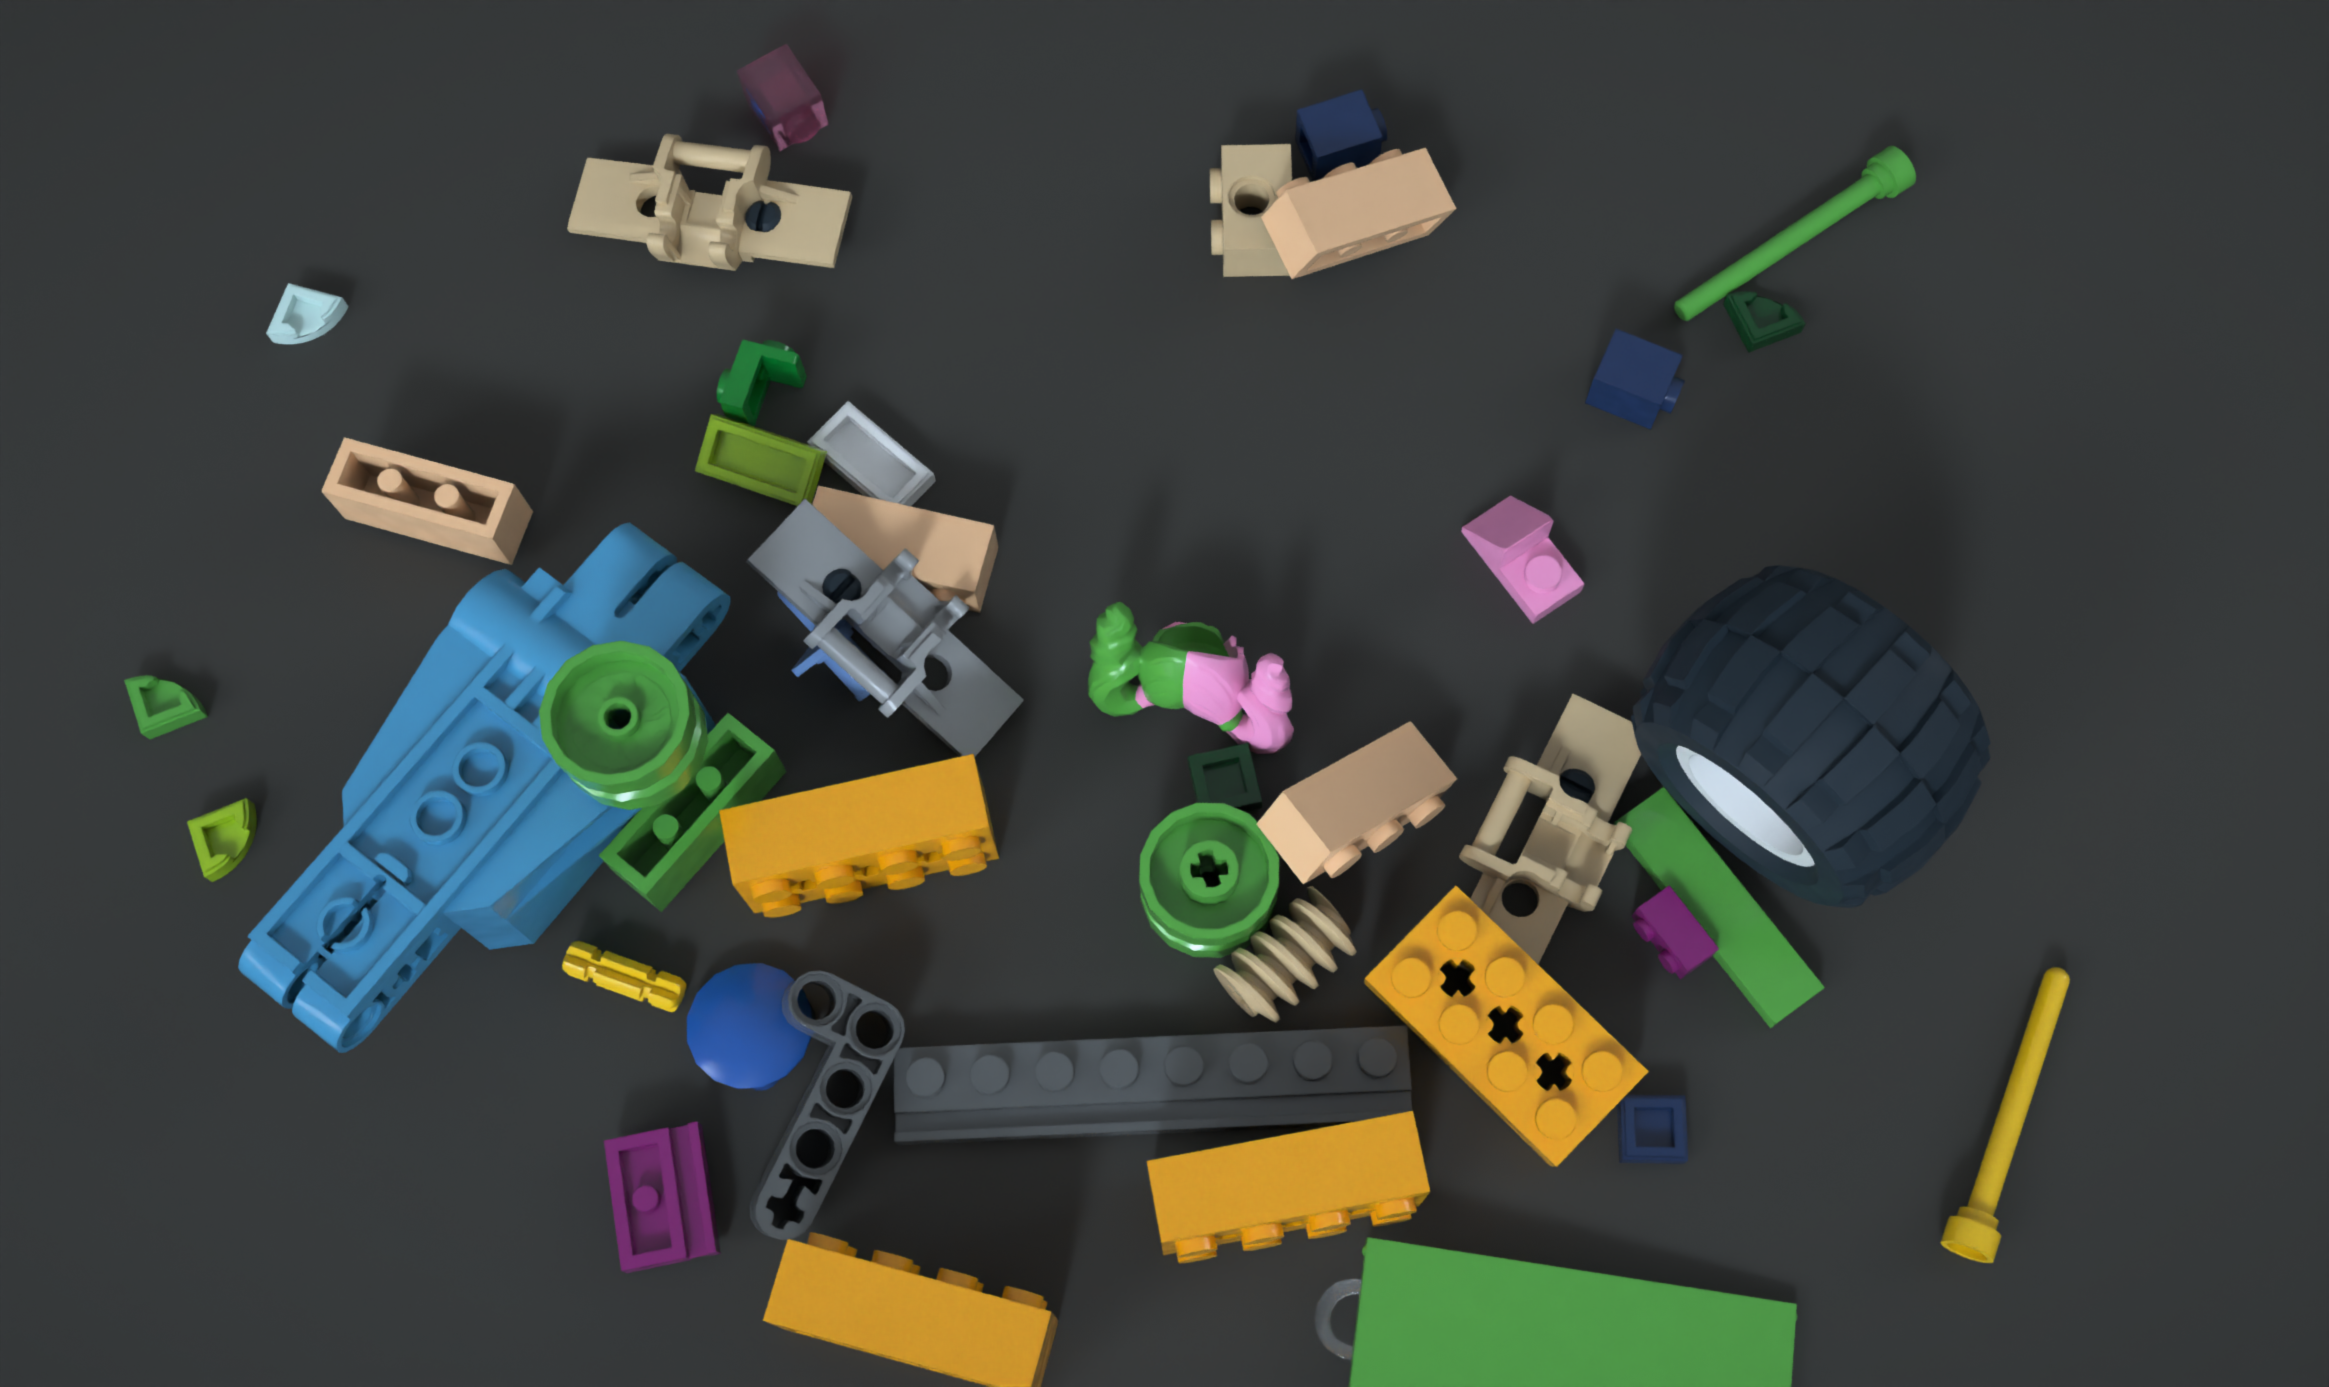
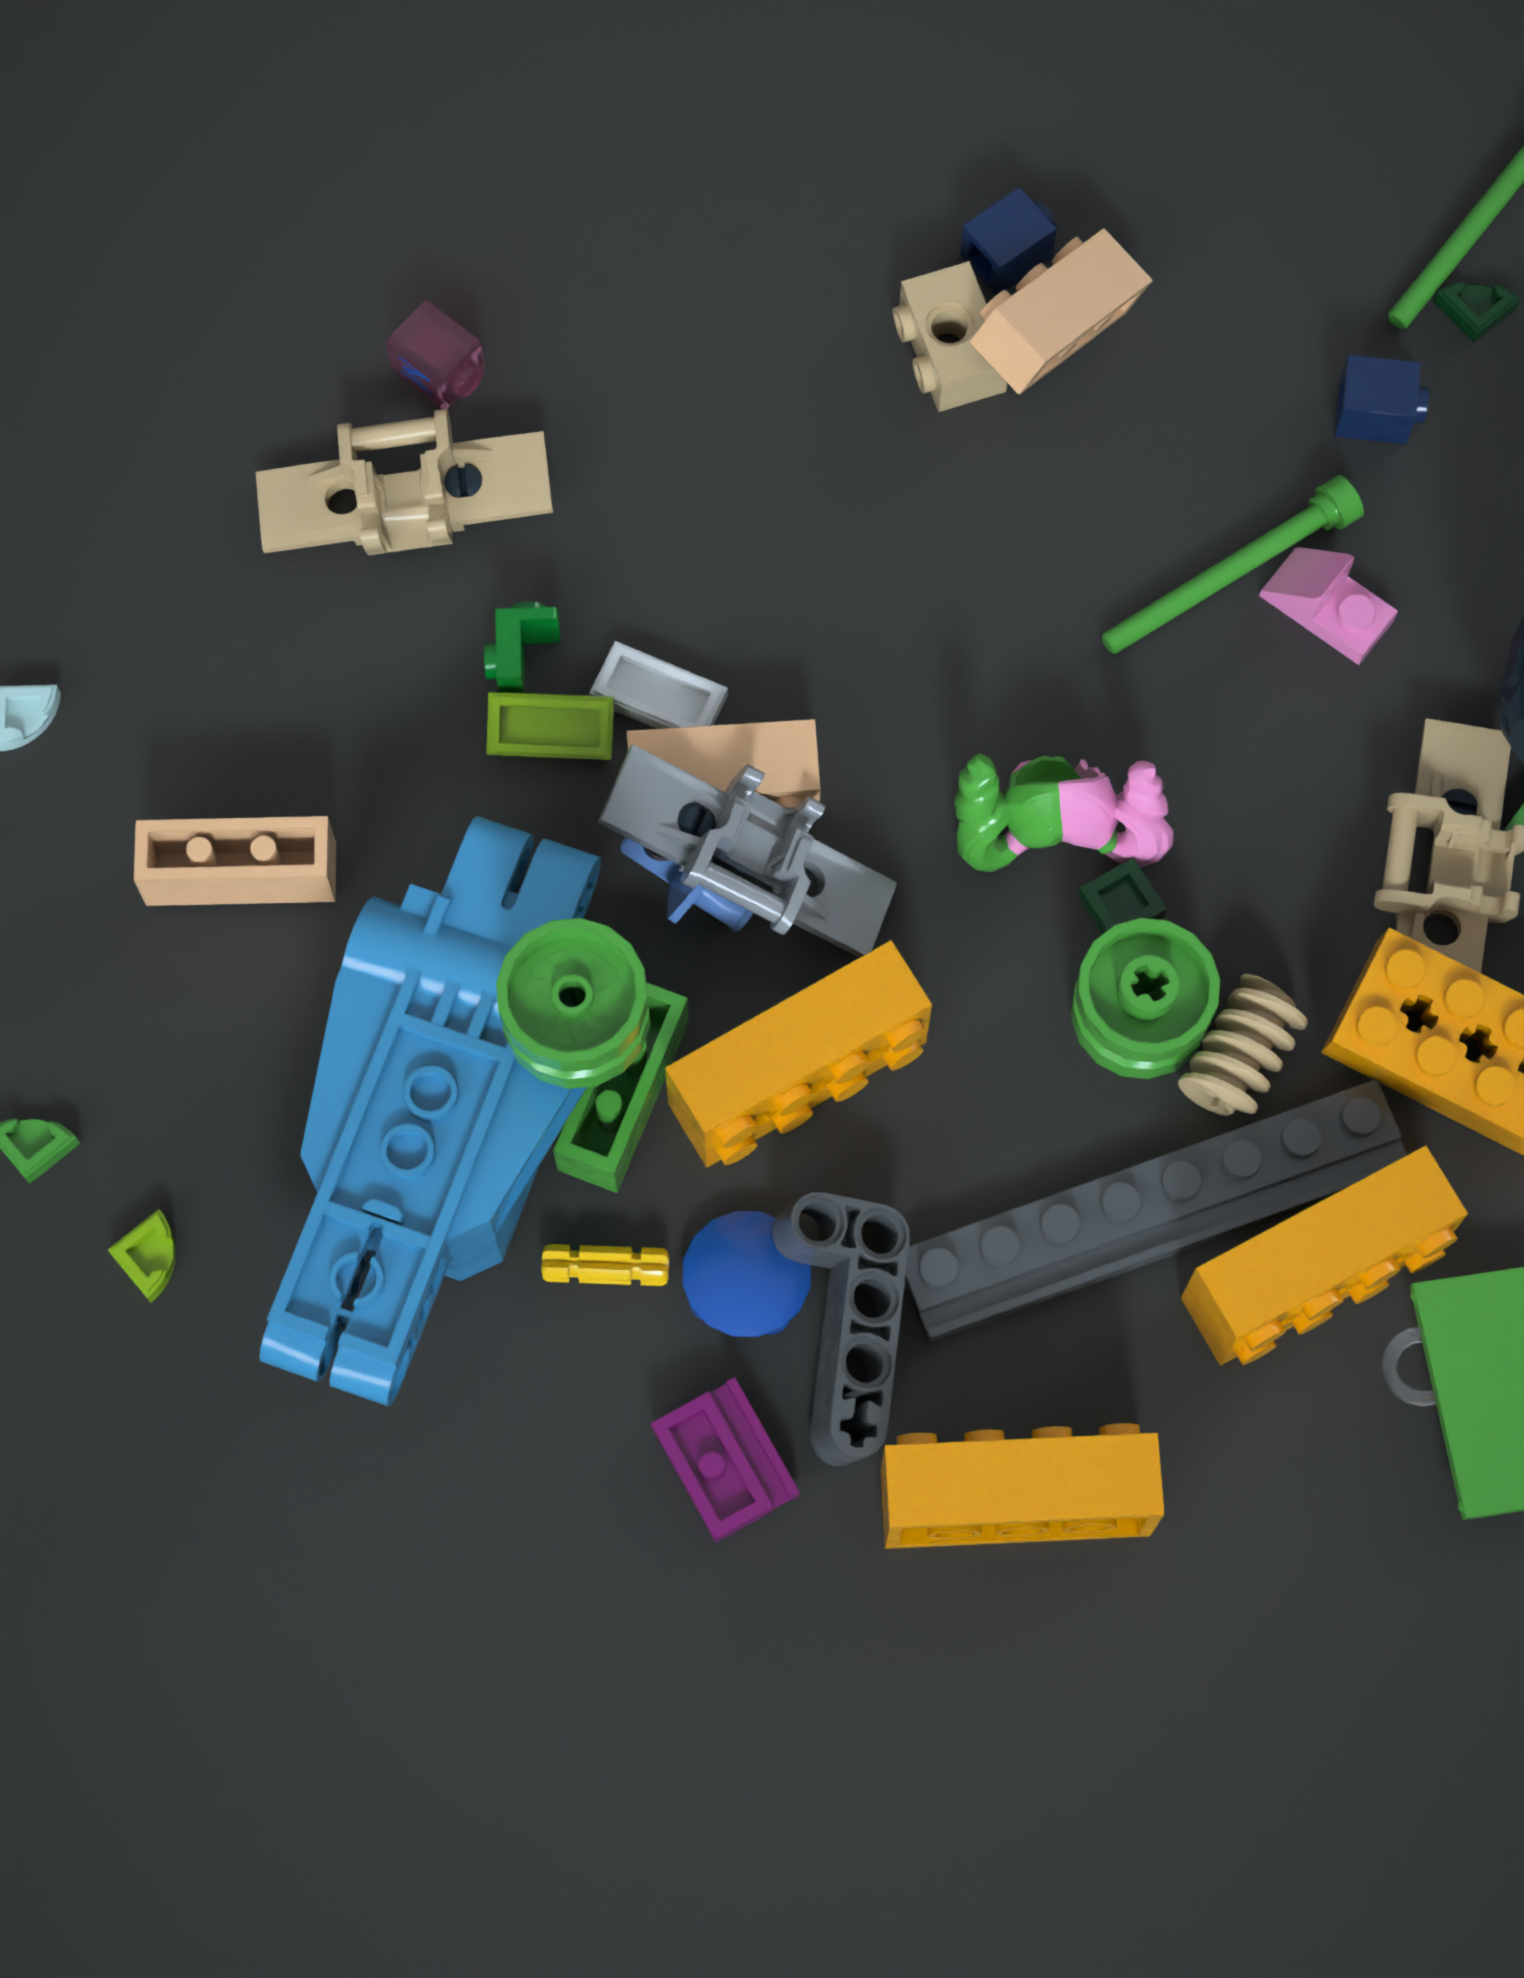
camera: 20 degrees left, 0 degrees up
light nougat brick [1256,721,1457,884] -> none
none -> bright green piece [1102,475,1364,654]

